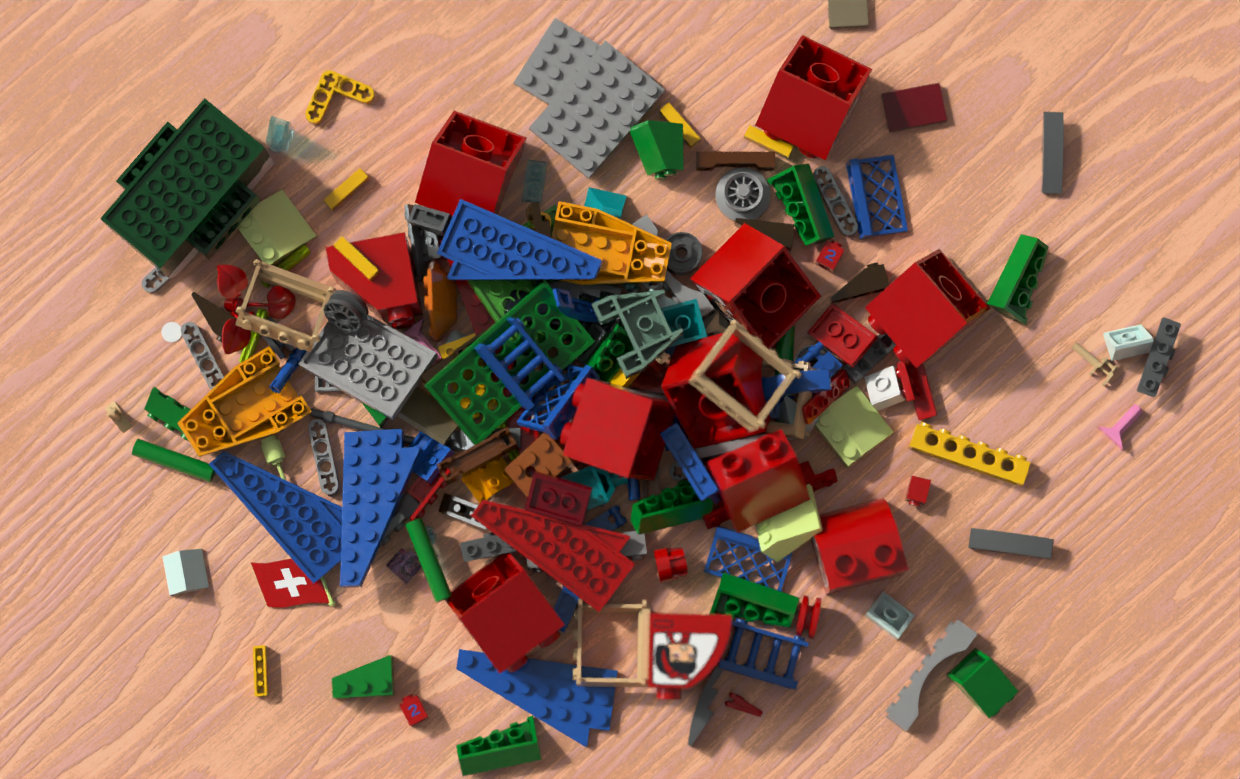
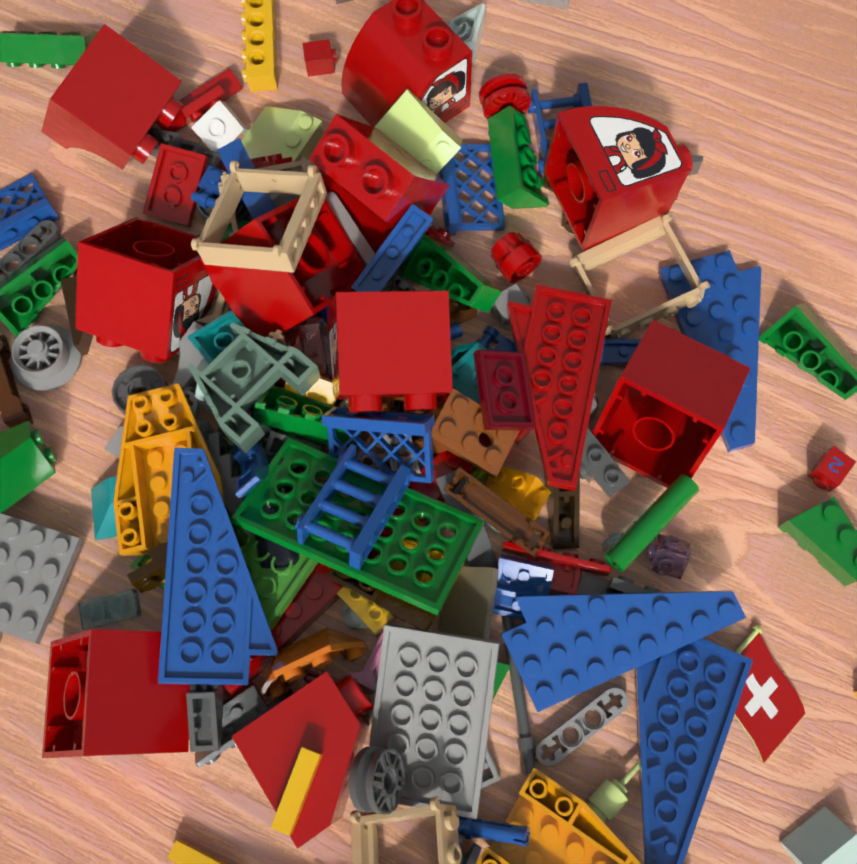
camera: 115 degrees left, 10 degrees down
red brick [815,240,845,273] -> none
dark brown slope [830,262,889,304] -> none

